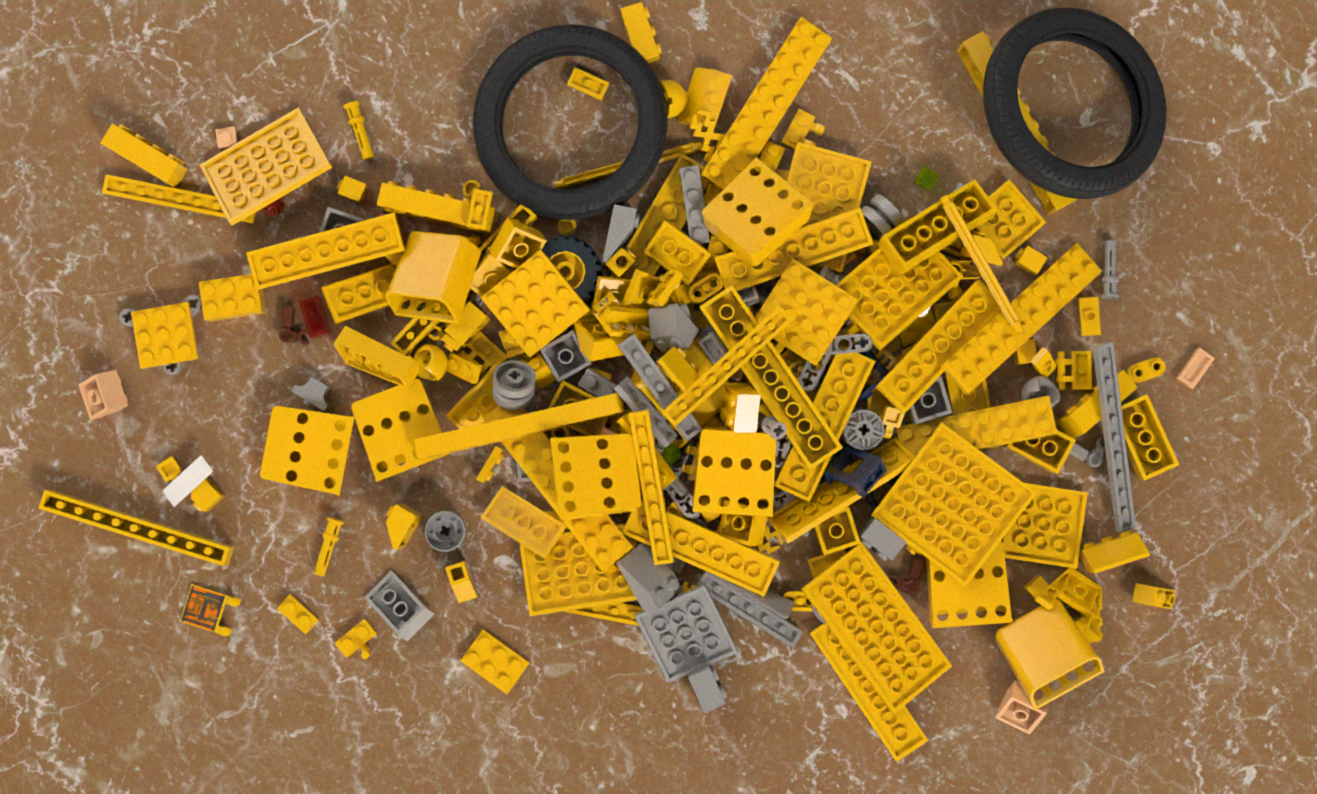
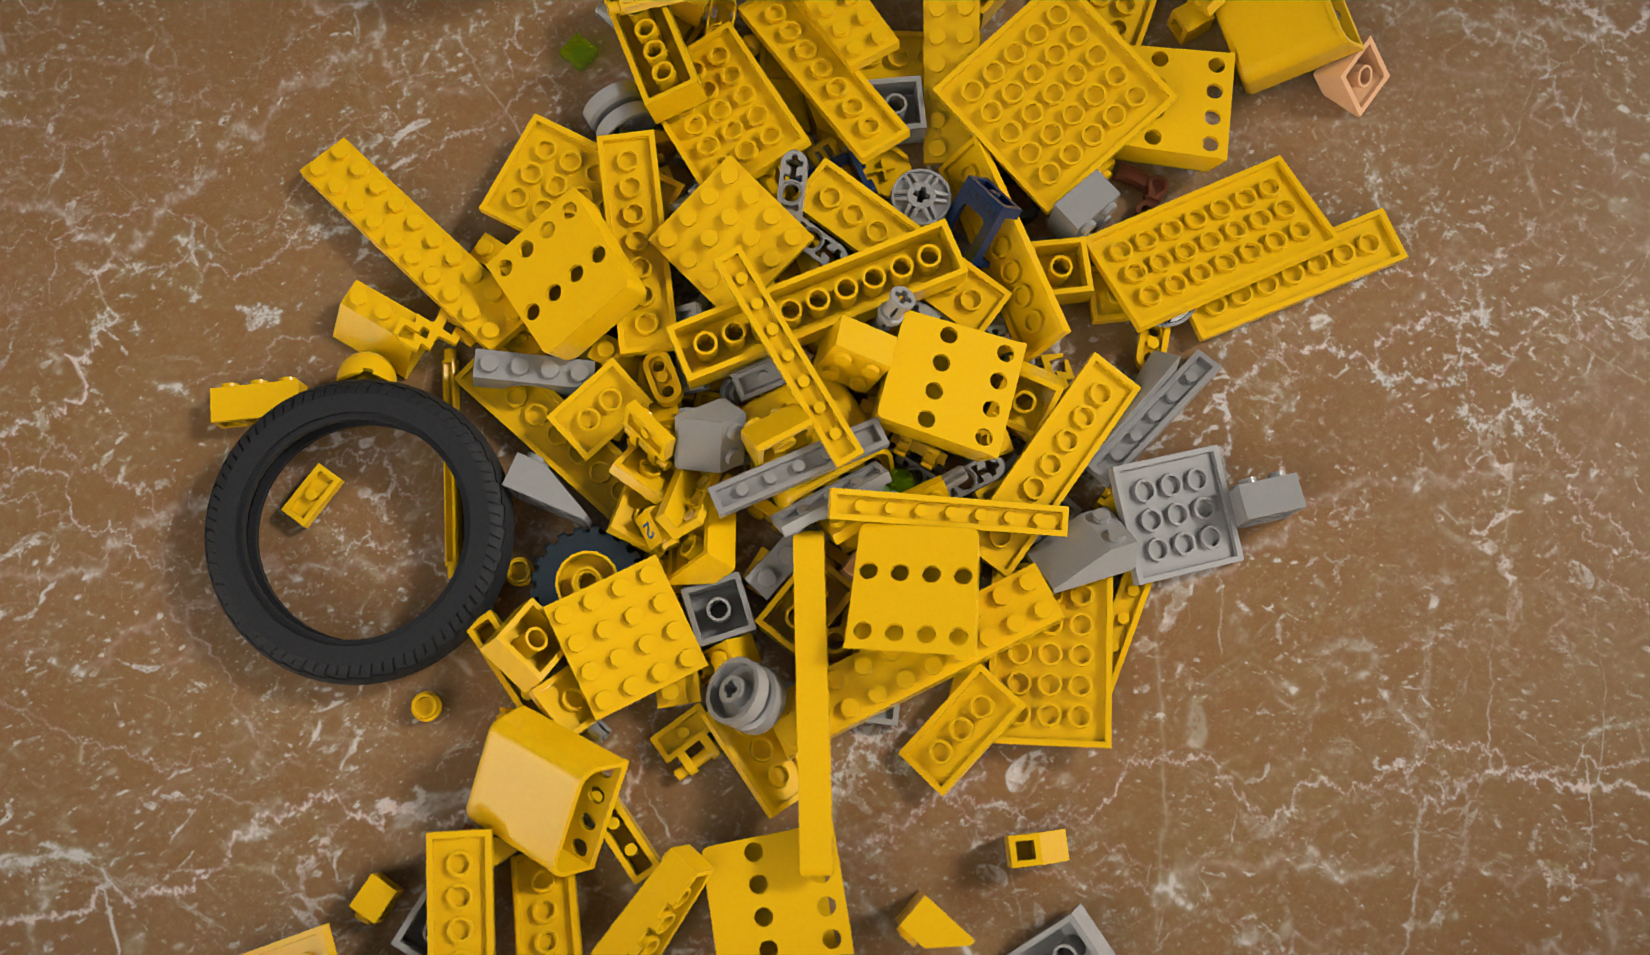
camera: 75 degrees left, 10 degrees down
yellow pin [343,101,375,160] -> none
yellow brick [377,181,499,235] -> none
yellow piece [414,344,448,381] -> none
light grey wheel [424,510,466,552] -> none
yellow plate [428,326,463,352] -> none
yellow brick [444,301,491,348] -> none
yellow plate [446,352,482,384] -> none
yellow plate [460,629,530,694] -> none
yellow plate [466,188,493,231] -> none
yellow plate [476,446,504,483] -> none
yellow brick [606,248,636,278] -> none
yellow plate [781,109,825,150] -> none
yellow plate [881,404,904,439] -> none

